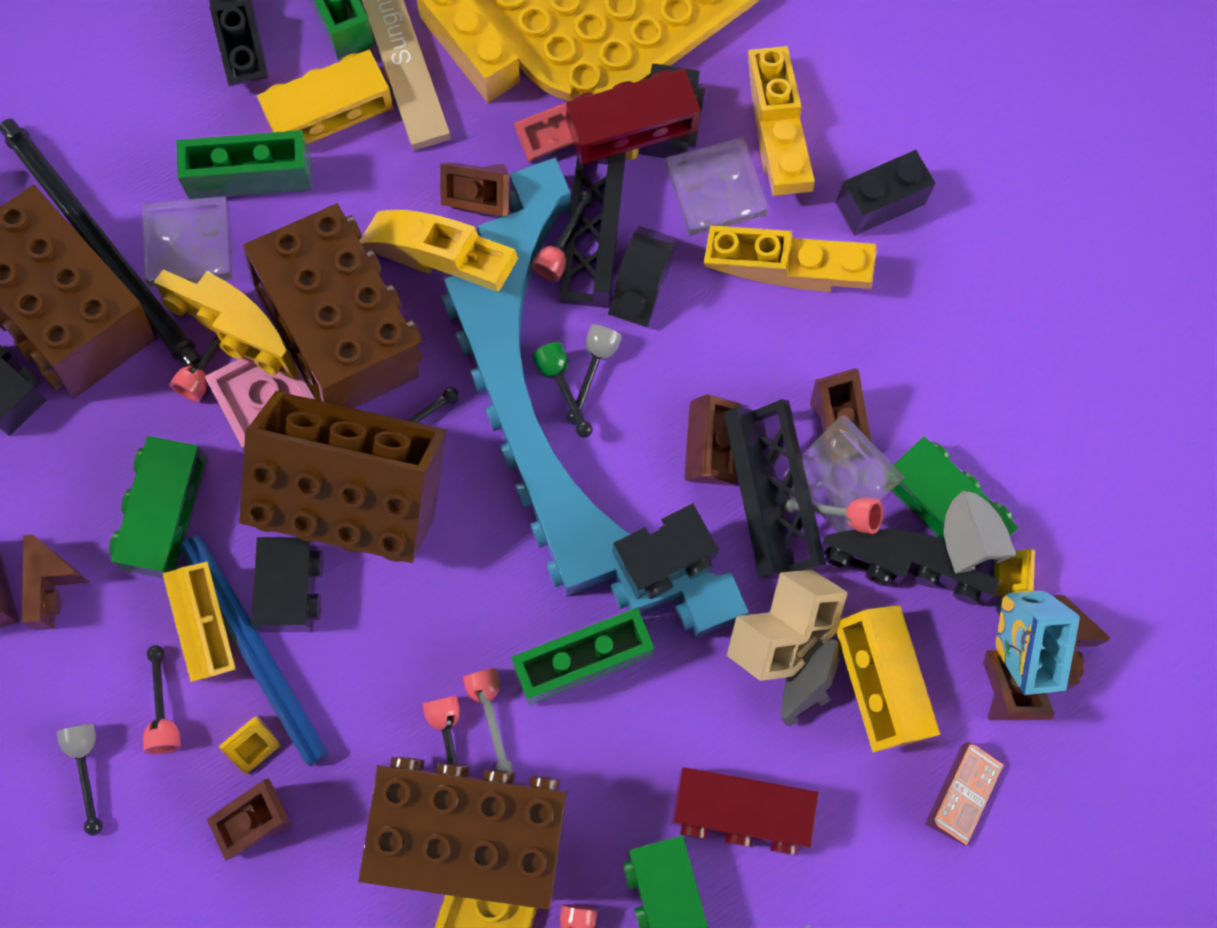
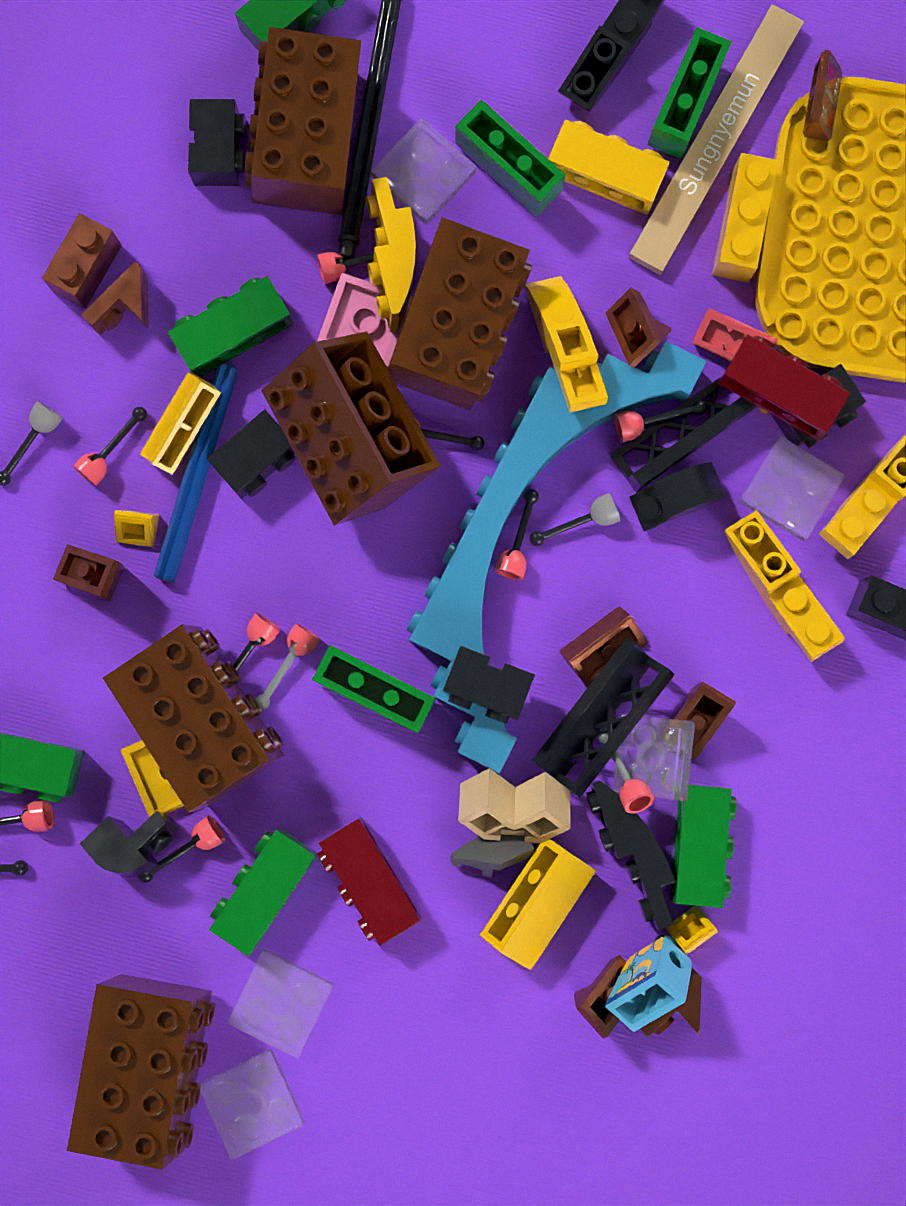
camera: 50 degrees right, 10 degrees up
hinge [532,342,593,438] -> none
slope [925,742,1004,846] -> none
light grey brick [944,491,1016,574] -> none
none -> hinge [494,489,539,580]

